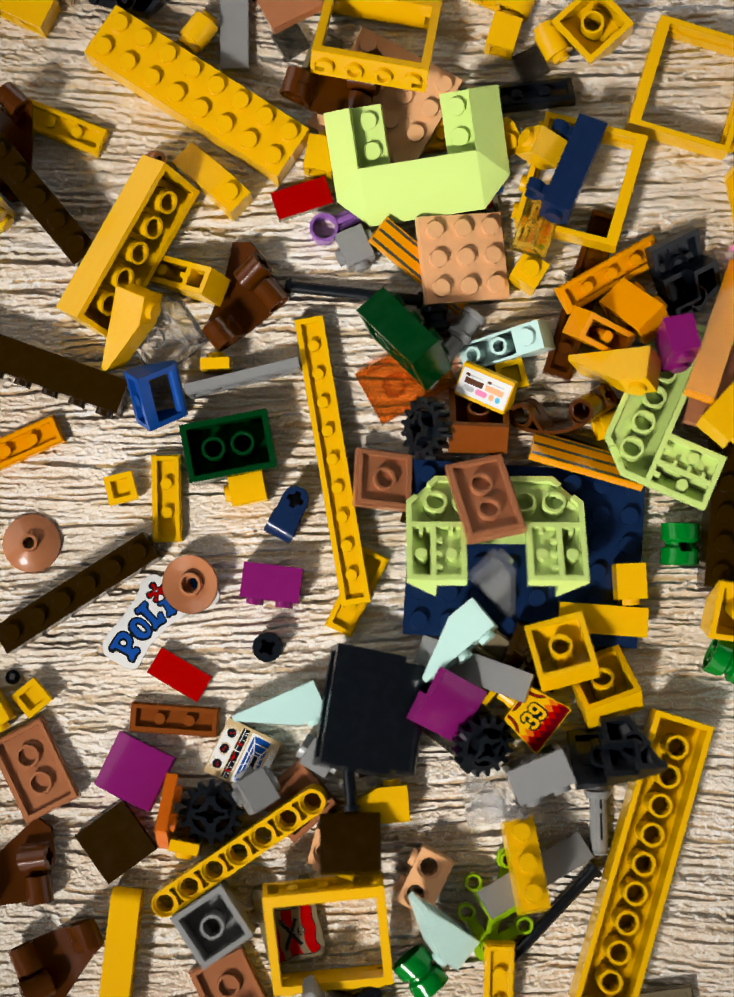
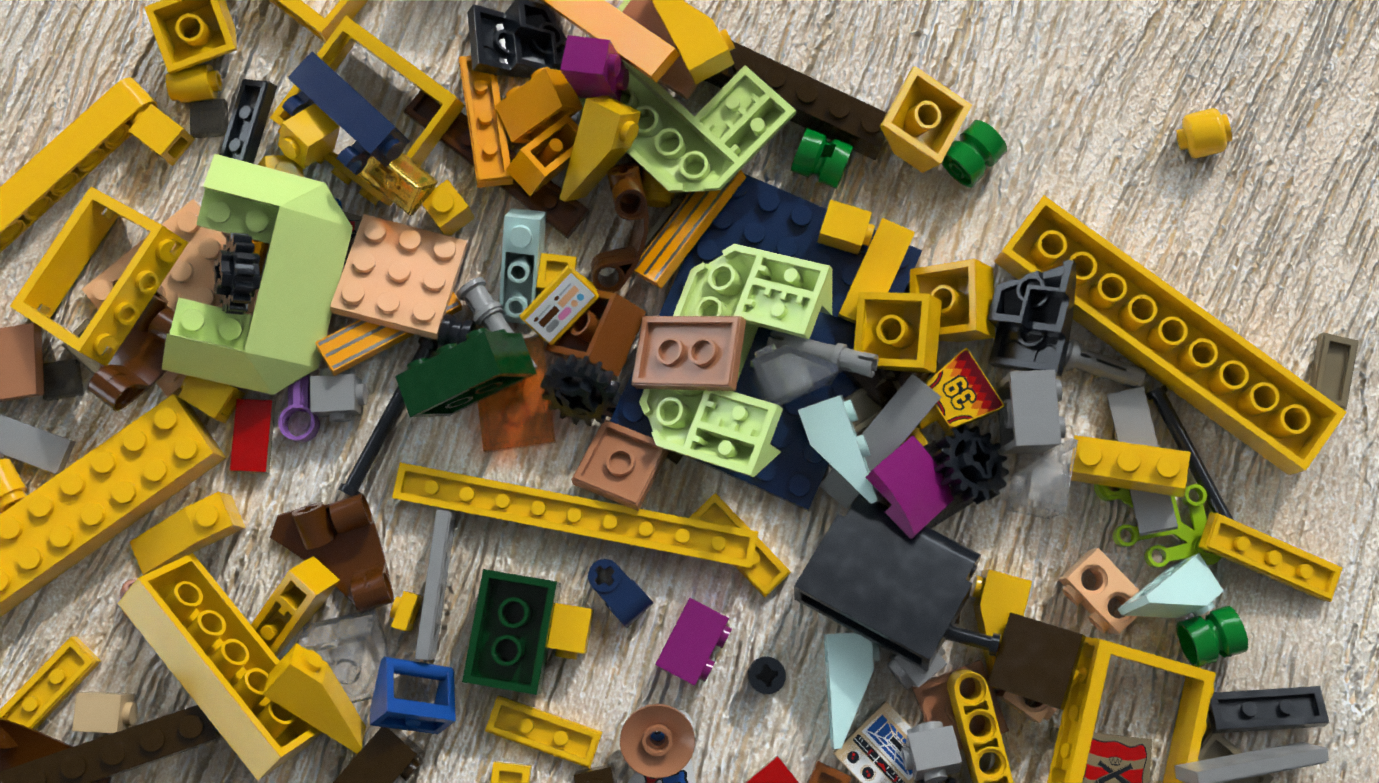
camera: 70 degrees left, 5 degrees down
none -> tan brick [72,691,138,733]
none -> black gear [213,232,261,315]
none -> light grey pin [767,330,879,378]

